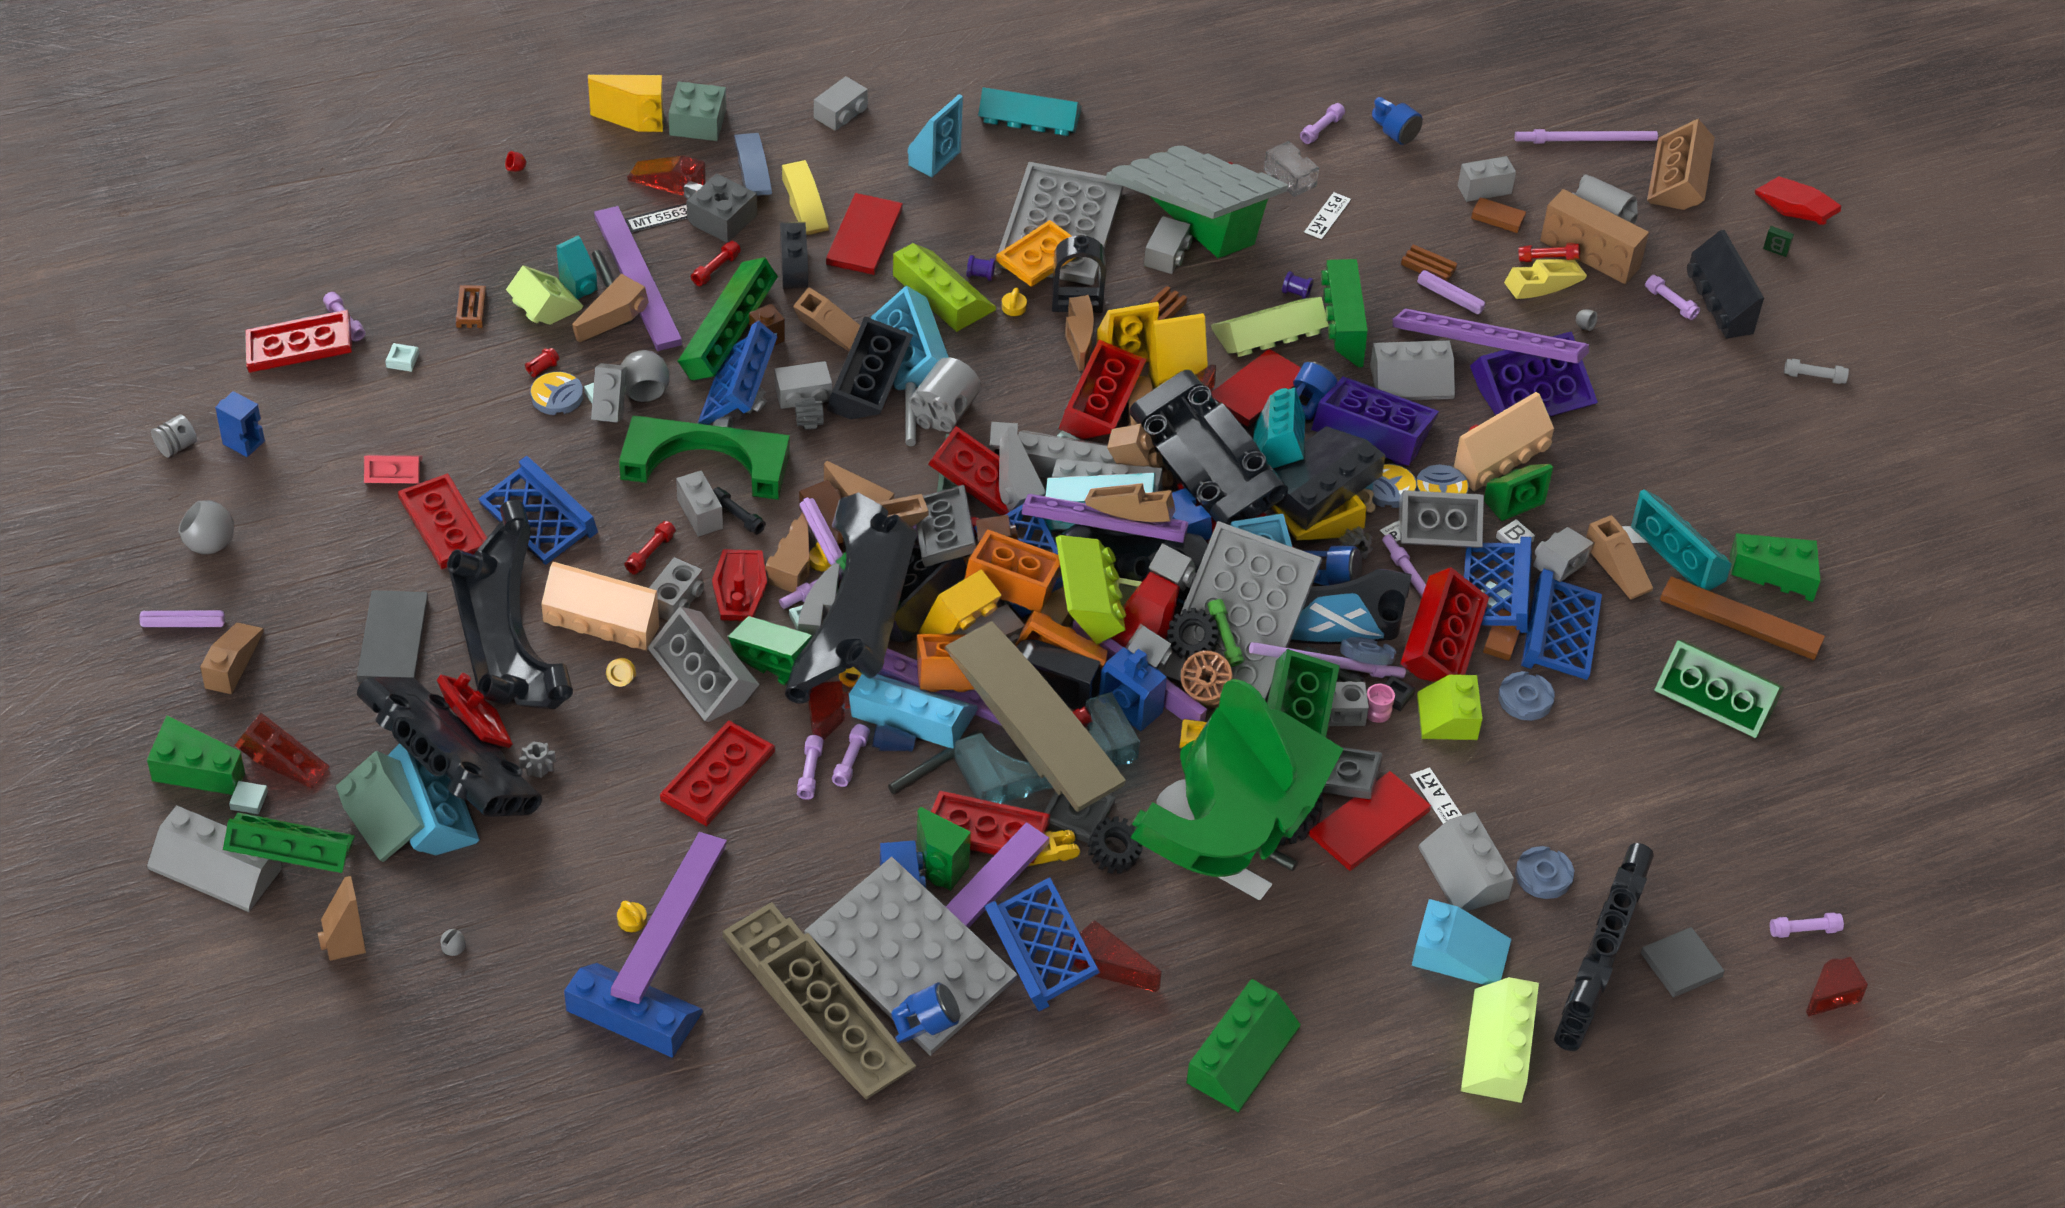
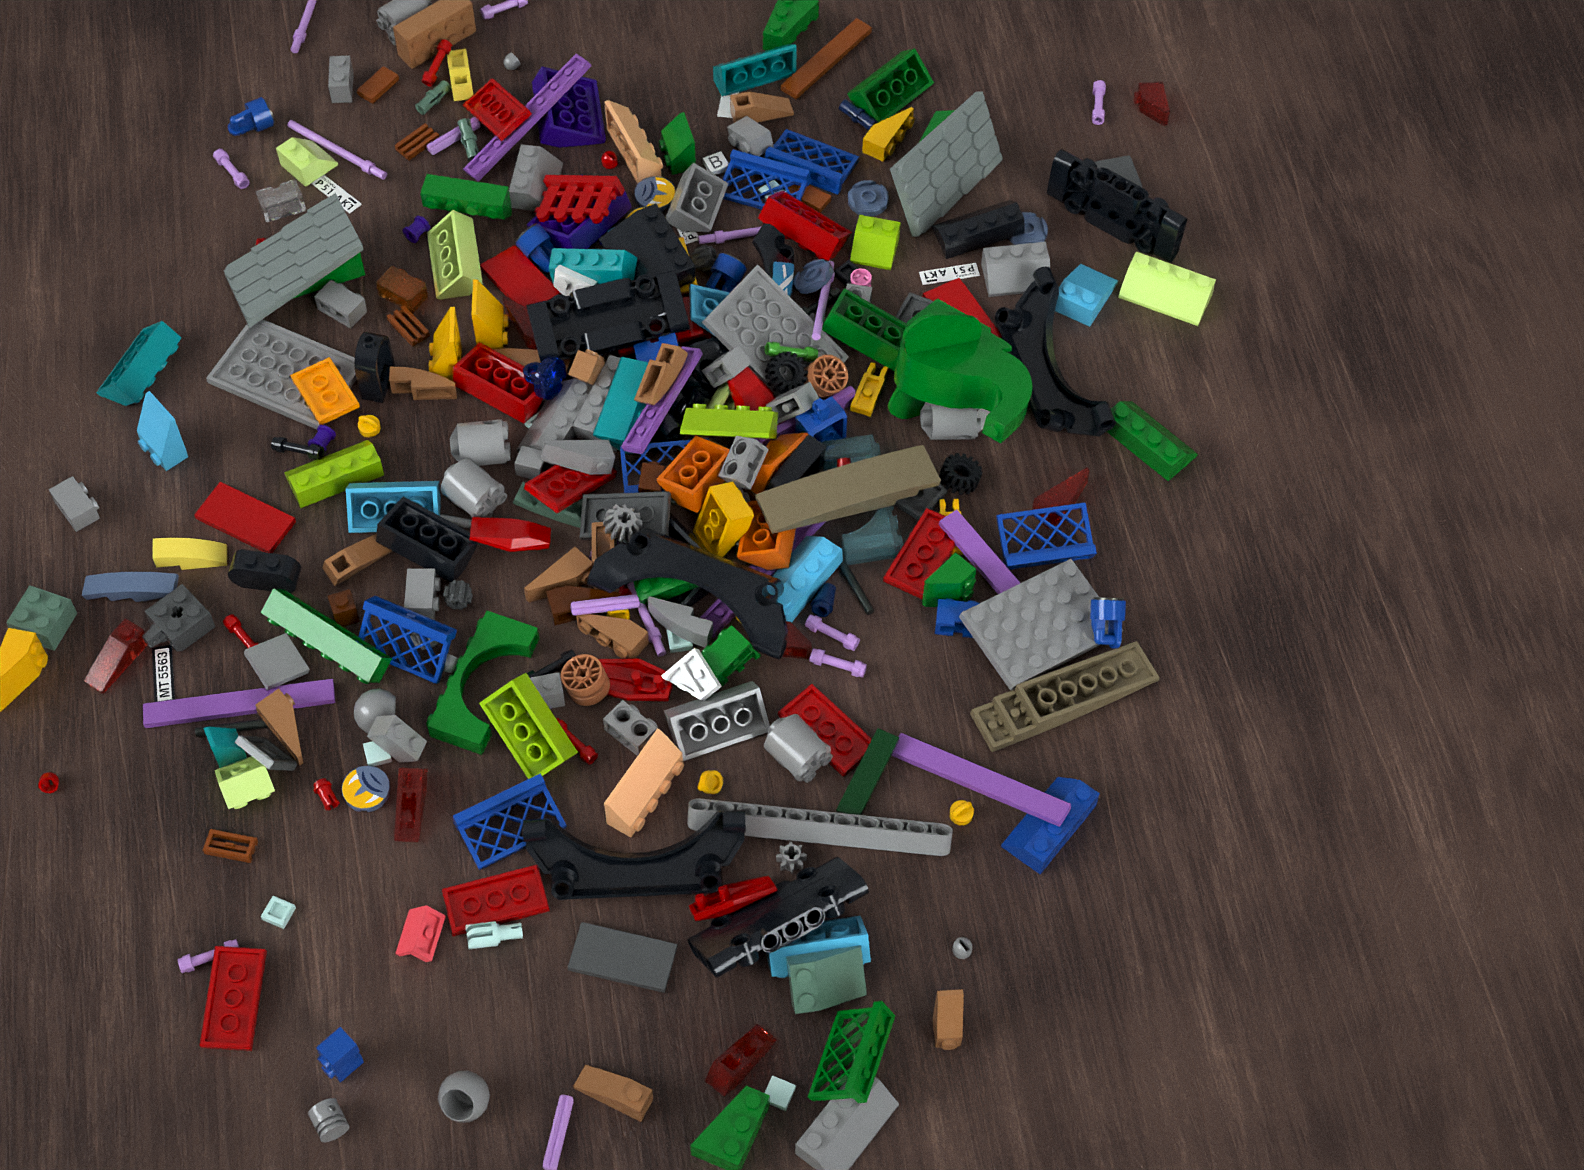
camera: 75 degrees left, 10 degrees up
none -> dark grey tile [234,735,298,771]
none -> light grey tile [244,633,310,690]
none -> black bar [271,437,324,460]
none -> yellowish green slope [276,137,338,187]
none -> lavender bar [288,120,387,180]
none -> clear orange brick [376,266,428,314]
none -> clear red slope [394,767,428,842]
none -> sand green pin [415,80,451,115]
none -> light grey cylinder [450,419,511,466]
none -> sand green pin [457,118,479,161]
none -> red tile [463,78,532,141]
none -> light aqua arm [465,921,523,949]
none -> red piece [469,517,551,552]
none -> lime slope [479,673,578,779]
none -> clear blue tile [523,356,566,400]
none -> red fence [535,175,625,224]
none -> white wing [553,265,597,296]
none -> nougat wheel [561,654,610,706]
none -> light grey gear [603,504,643,543]
none -> white wing [662,648,722,701]
none -> light grey beam [687,798,953,856]
none -> light grey brick [718,436,769,490]
none -> light grey cylinder [764,714,833,783]
none -> dark green tile [836,728,899,815]
none -> dark blue pin [839,99,878,131]
none -> yellow slope [862,107,915,162]
none -> light grey piece [890,91,1003,237]
none -> black slope [932,200,1025,259]
none -> black panel [995,266,1116,437]

